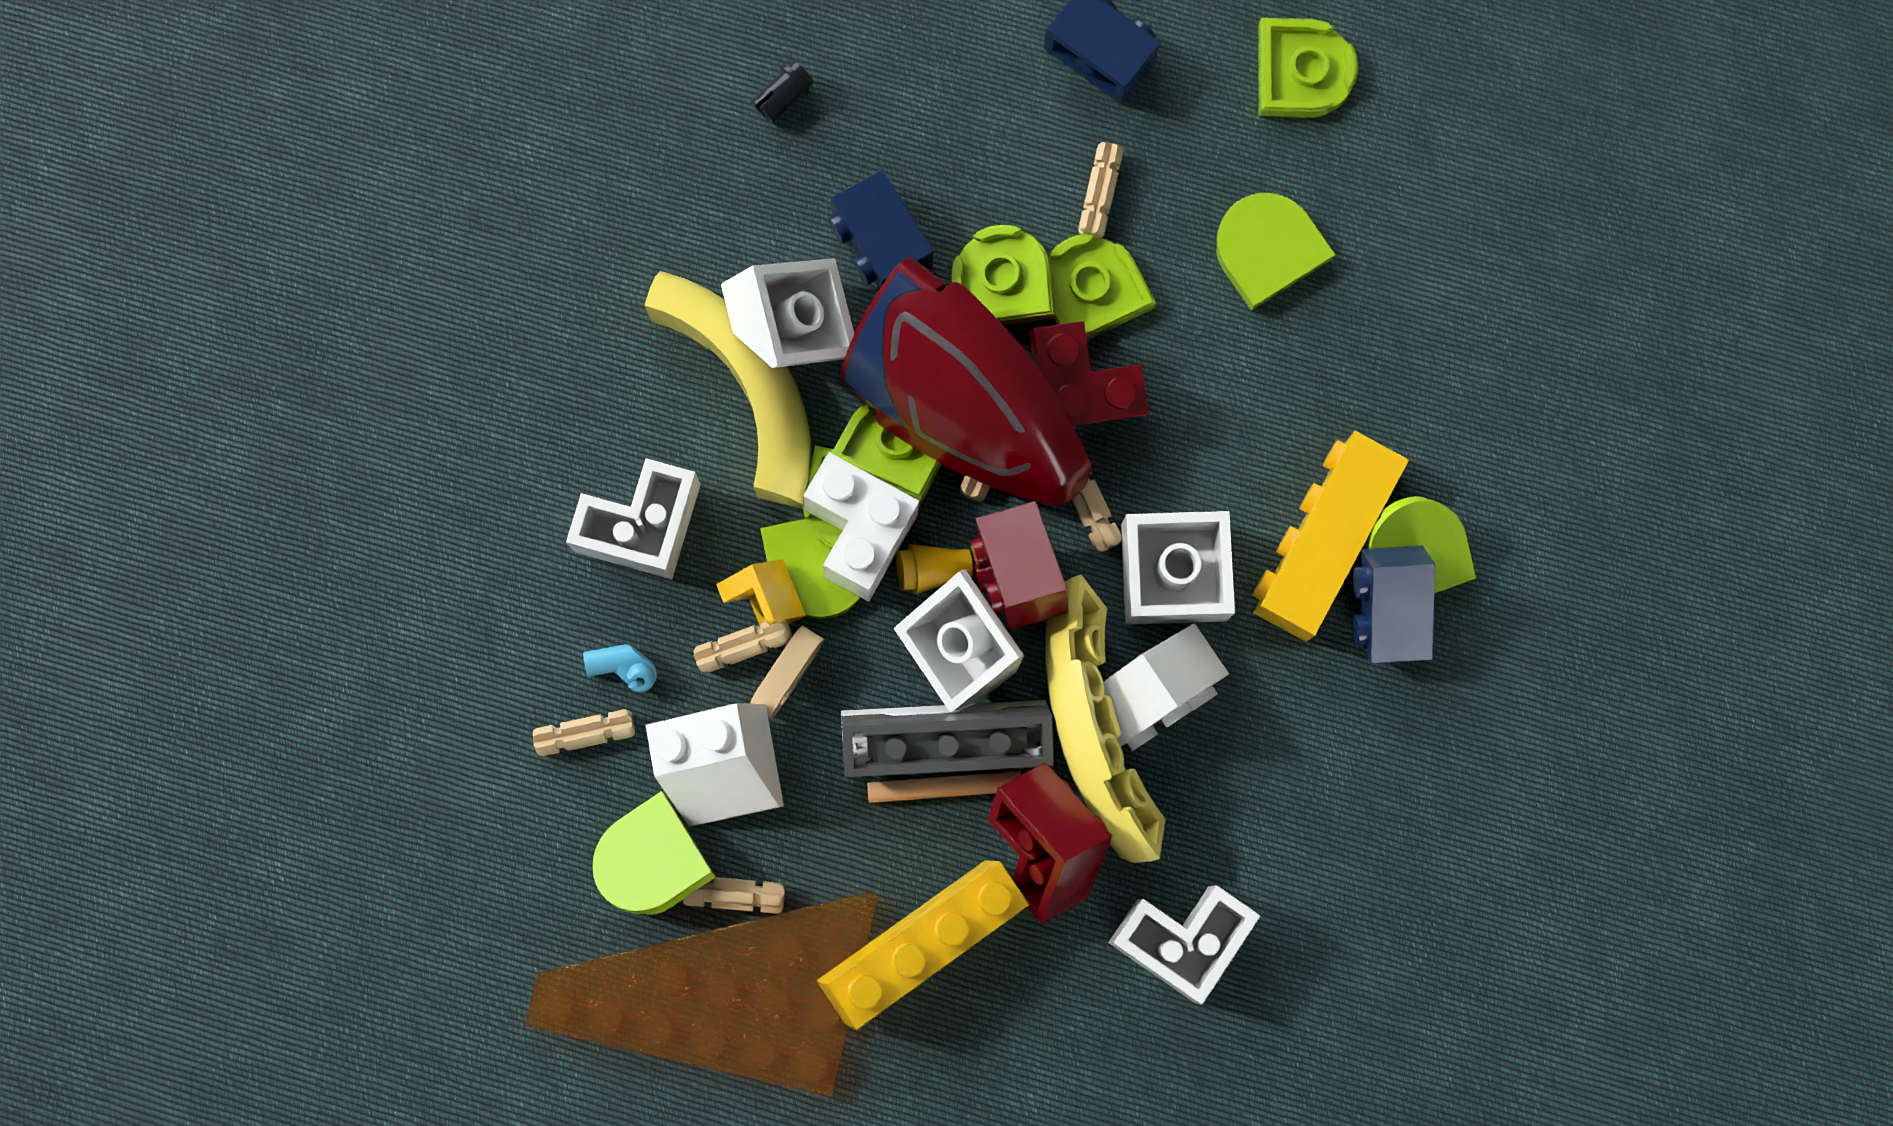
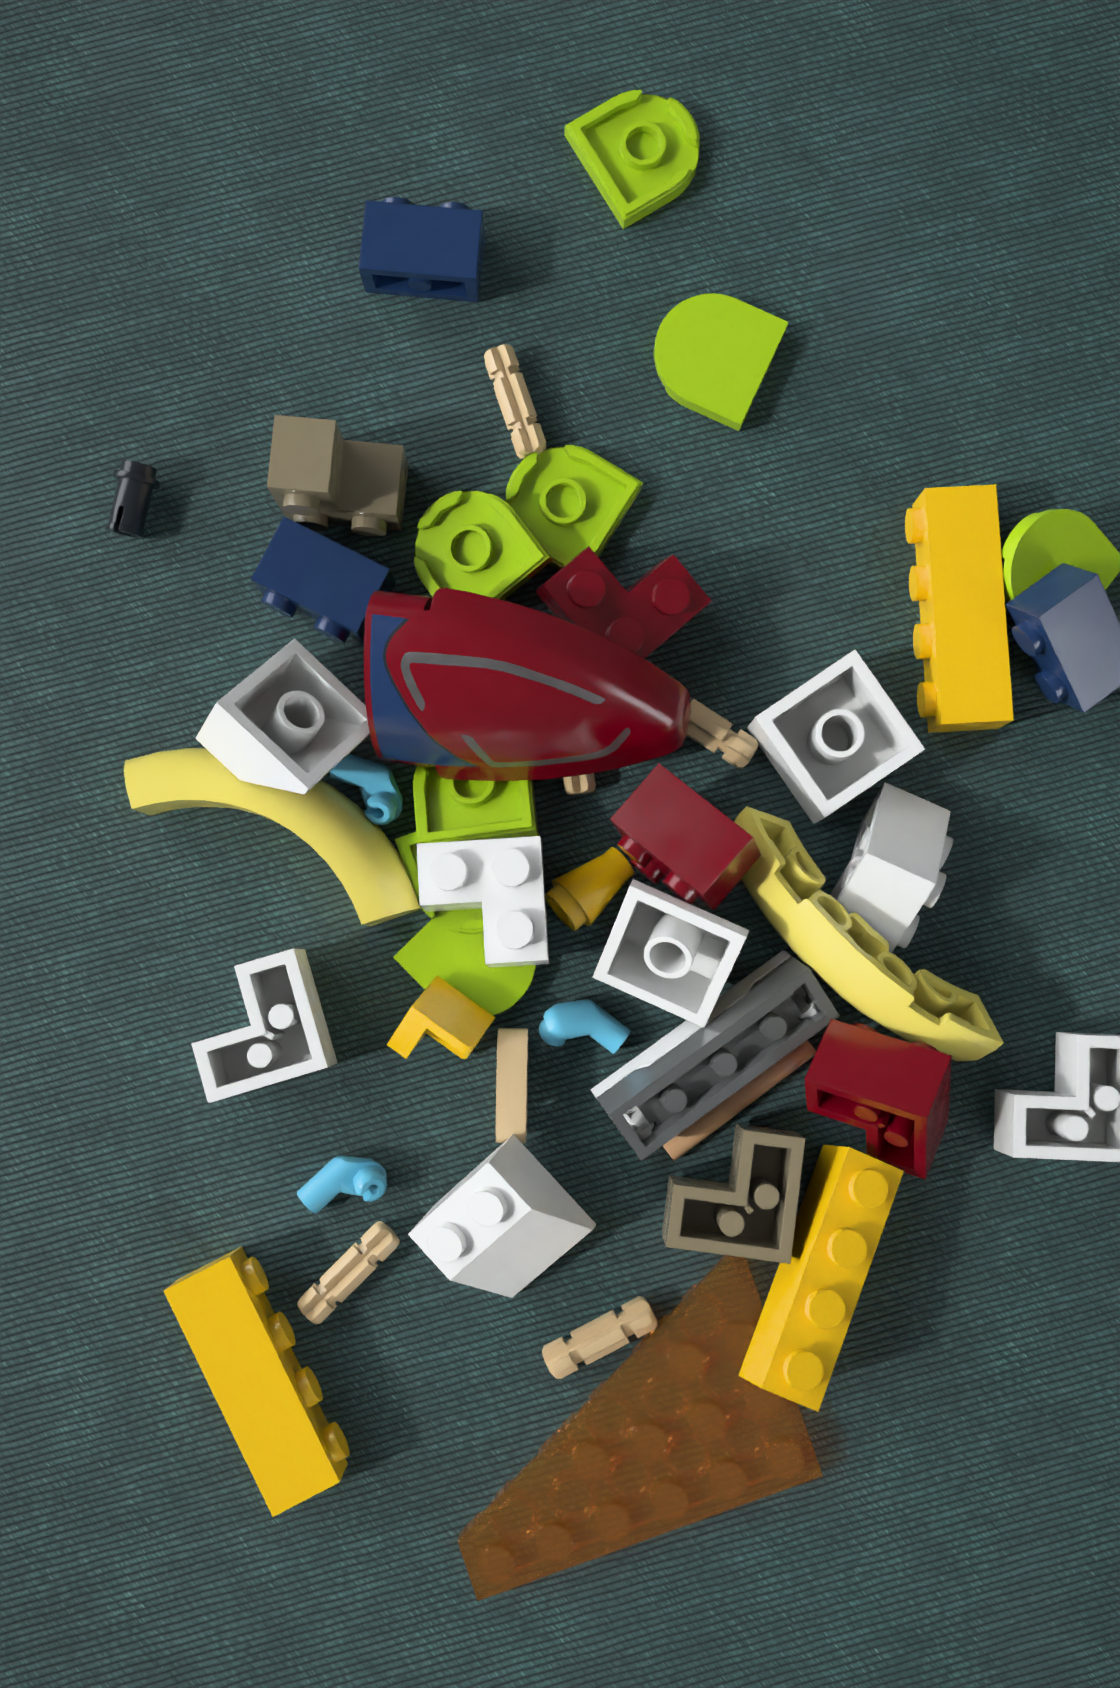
camera: 25 degrees left, 5 degrees up
tile [593,791,716,915] -> none
tan axle [694,621,792,672] -> none
none -> yellow brick [164,1246,350,1517]
none -> dark tan brick [267,415,409,537]
none -> medium azure arm [330,754,403,826]
none -> medium azure arm [539,999,631,1054]
none -> dark tan brick [662,1123,806,1264]

